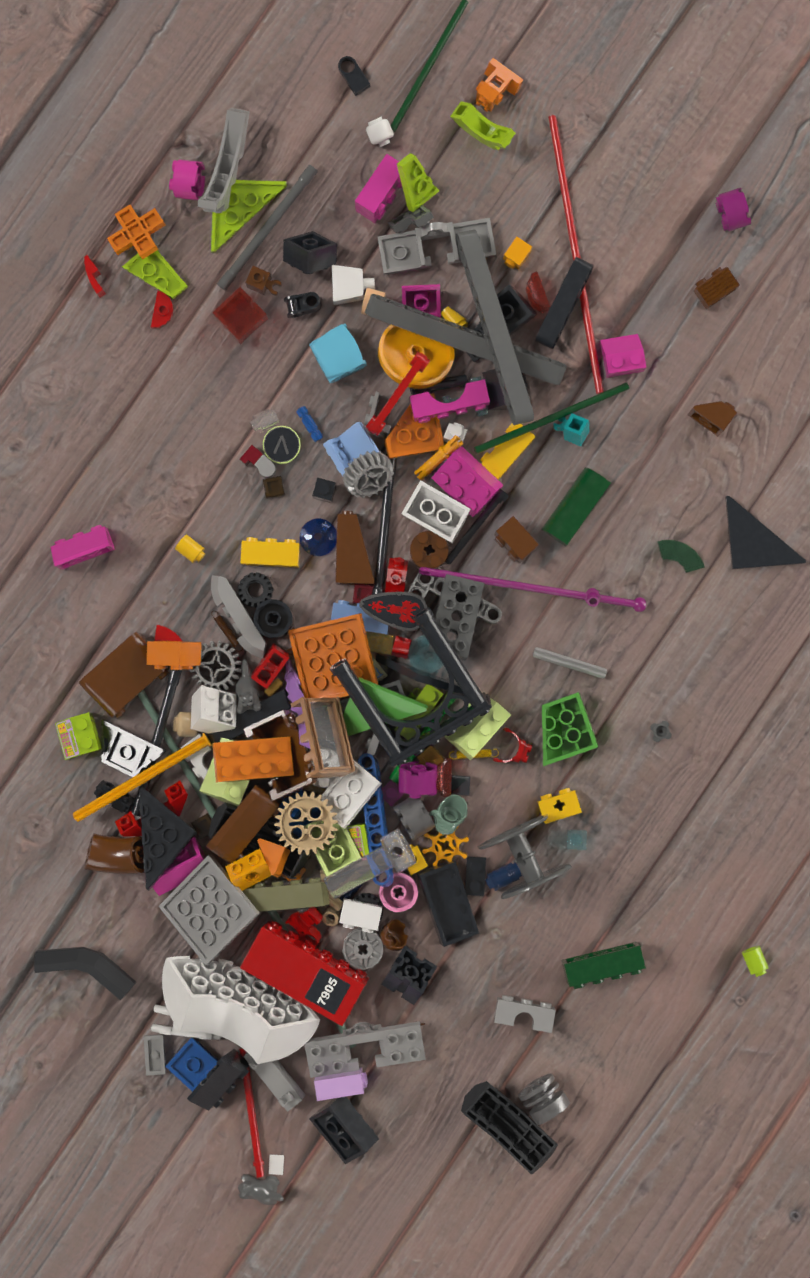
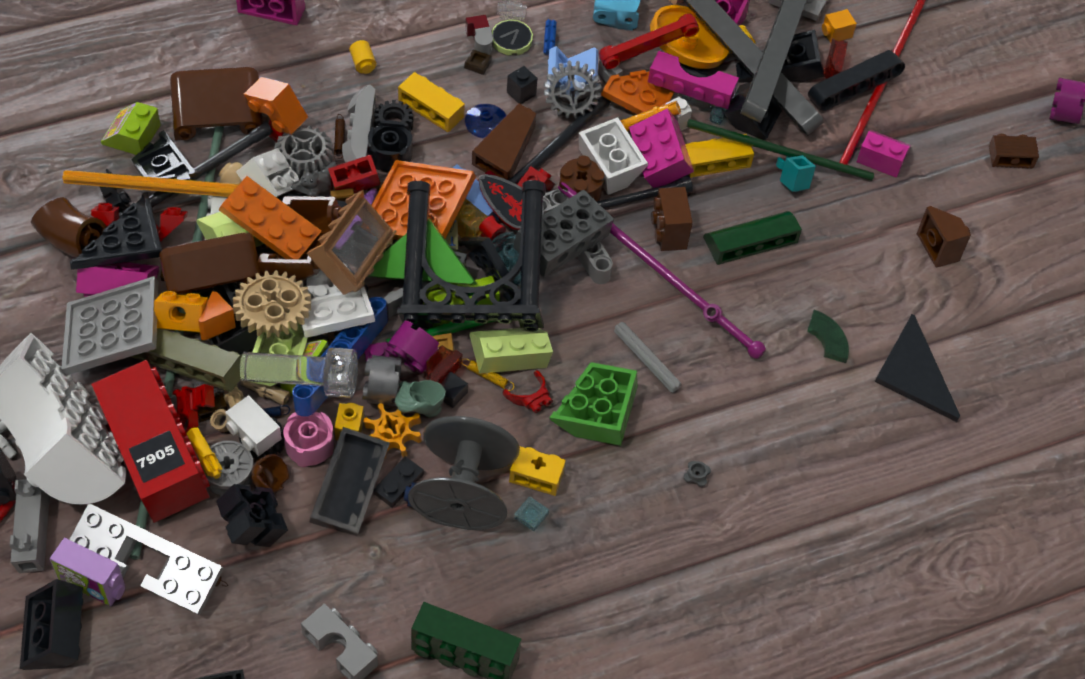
camera: 25 degrees right, 30 degrees down
none -> yellow piece [186,427,223,479]

